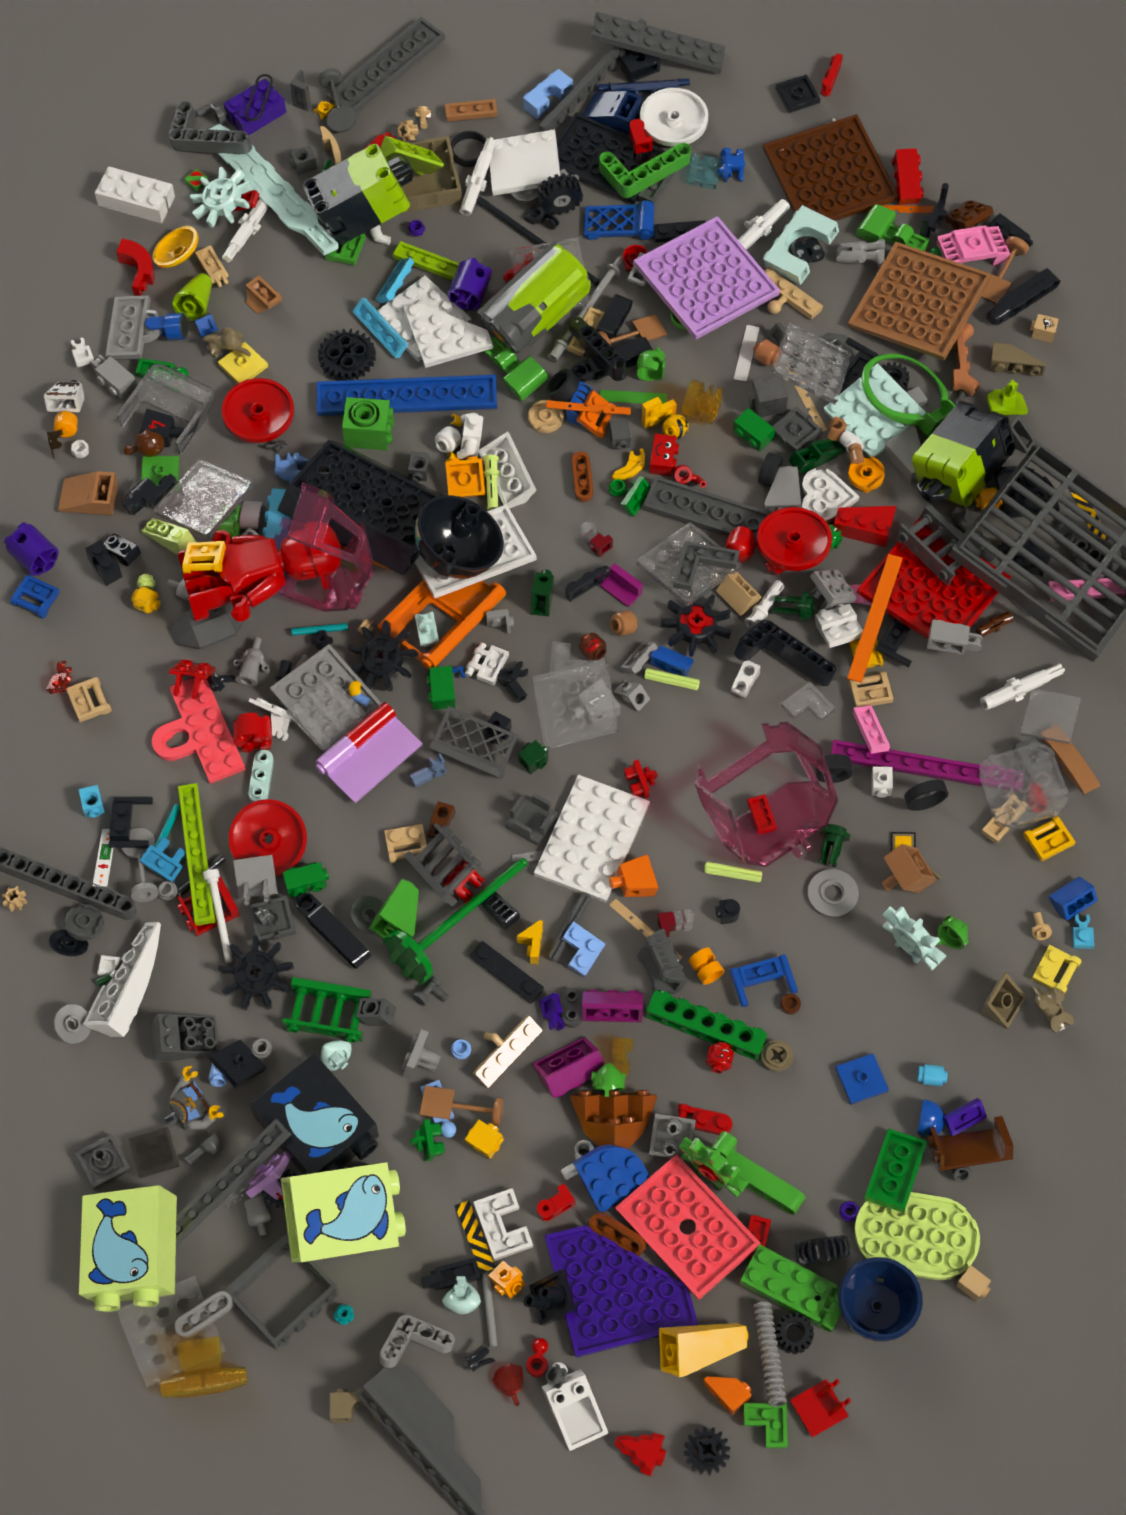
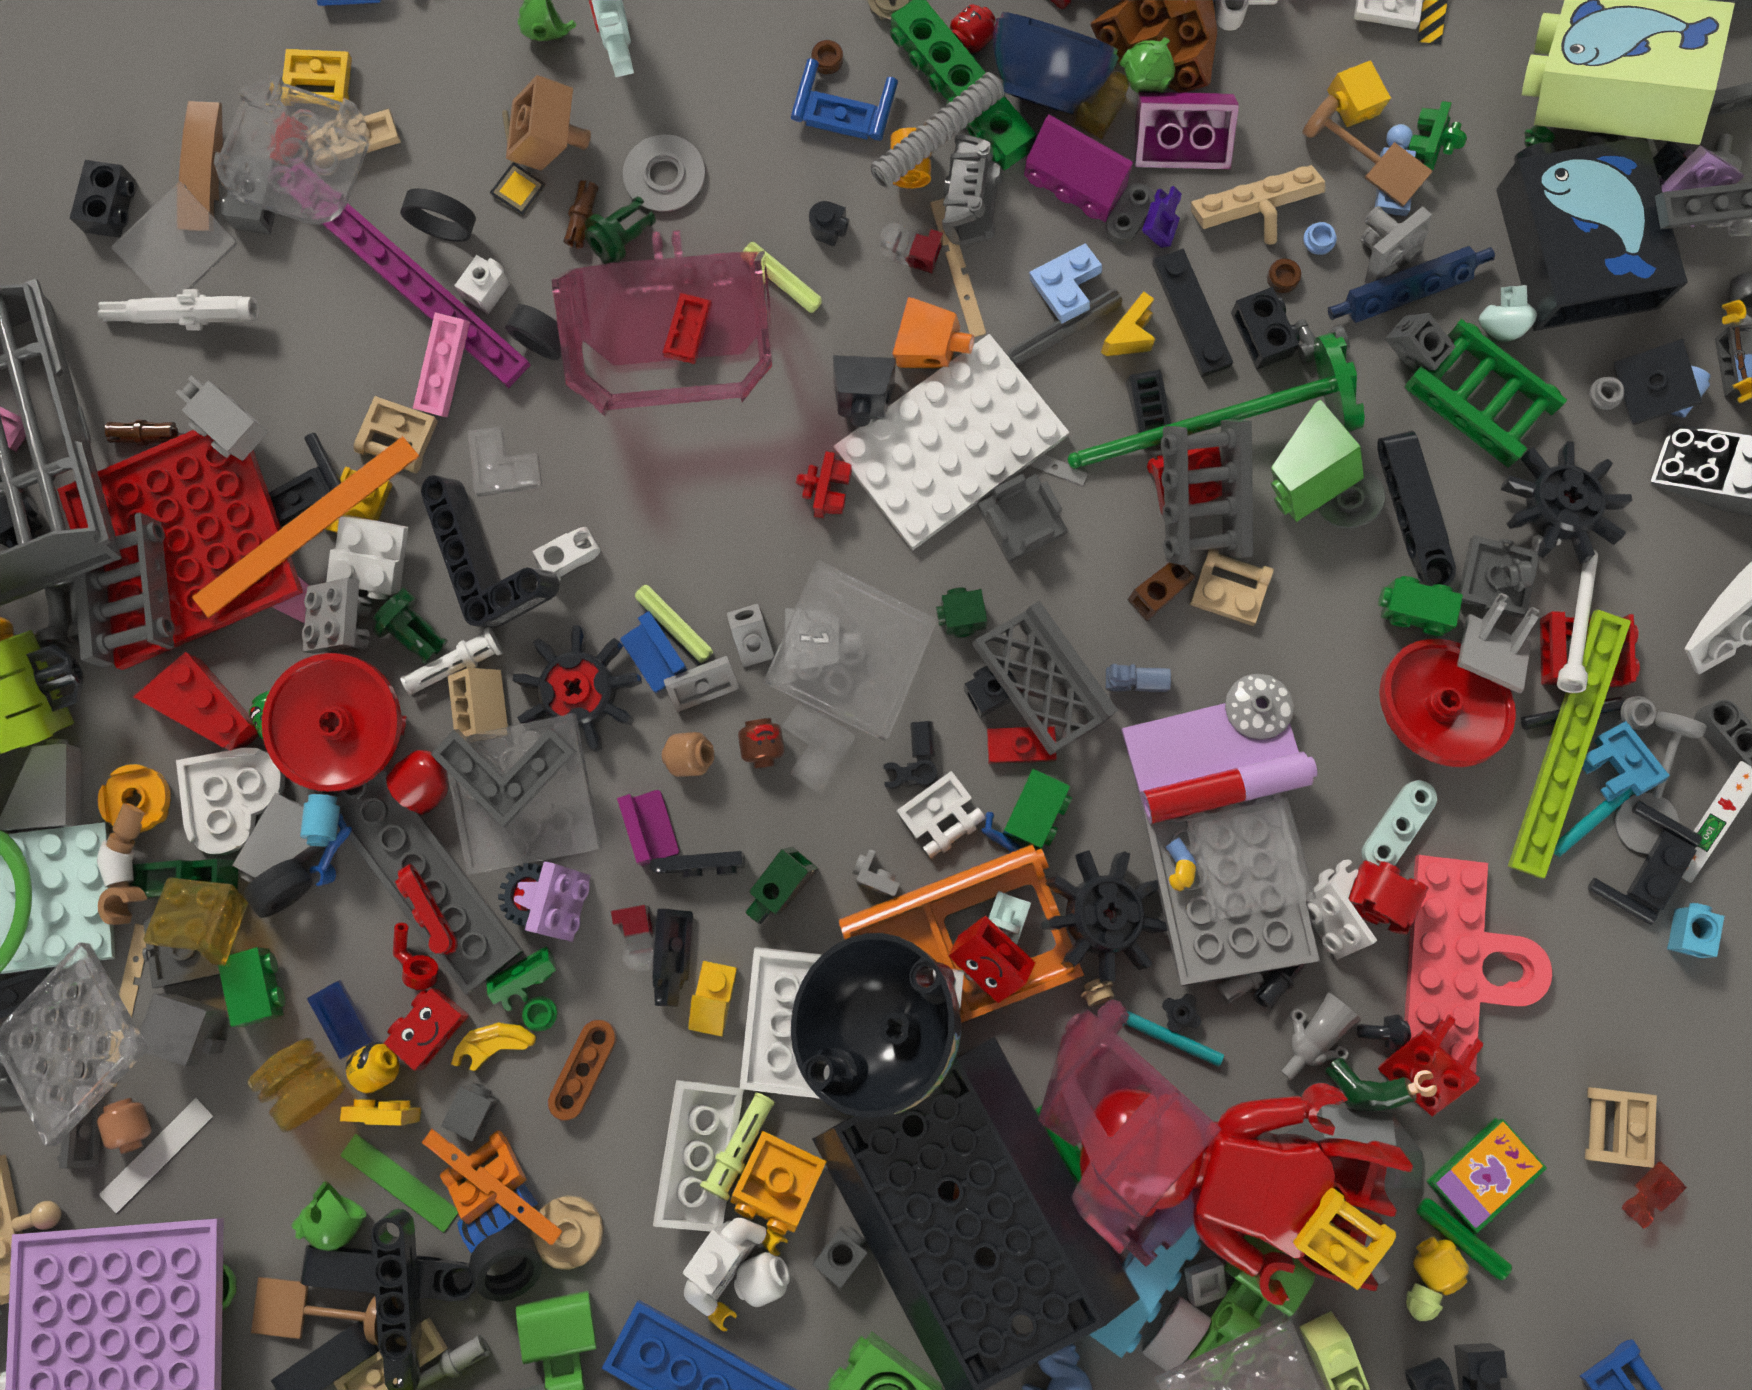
camera: 145 degrees left, 15 degrees up
none -> black brick [69,160,136,238]
none -> clear yellow bracket [143,878,248,966]
none -> medium azure brick [300,794,340,847]
none -> clear blue plate [307,980,375,1060]
none -> blue piece [309,813,352,886]
none -> red plate [395,864,458,955]
none -> lavender plate [498,861,591,942]
none -> reddish brown pin [563,180,599,248]
none -> black hinge [652,908,693,1007]
none -> yellow slope [688,961,738,1037]
none -> black torso [833,355,896,427]
none -> light grey piece [870,72,1005,189]
none -> red brick [948,915,1036,1004]
none -> red plate [987,726,1057,764]
none -> dark blue piece [993,12,1119,115]
none -> light grey dish [1225,673,1294,740]
none -> black brick [1231,287,1300,370]
none -> reddish brown tile [1267,258,1302,293]
none -> dark green arm [1325,1058,1437,1111]
none -> dark blue plate [1328,246,1495,323]
none -> green axle [1416,1198,1512,1281]
none -> piece [1426,1118,1547,1234]

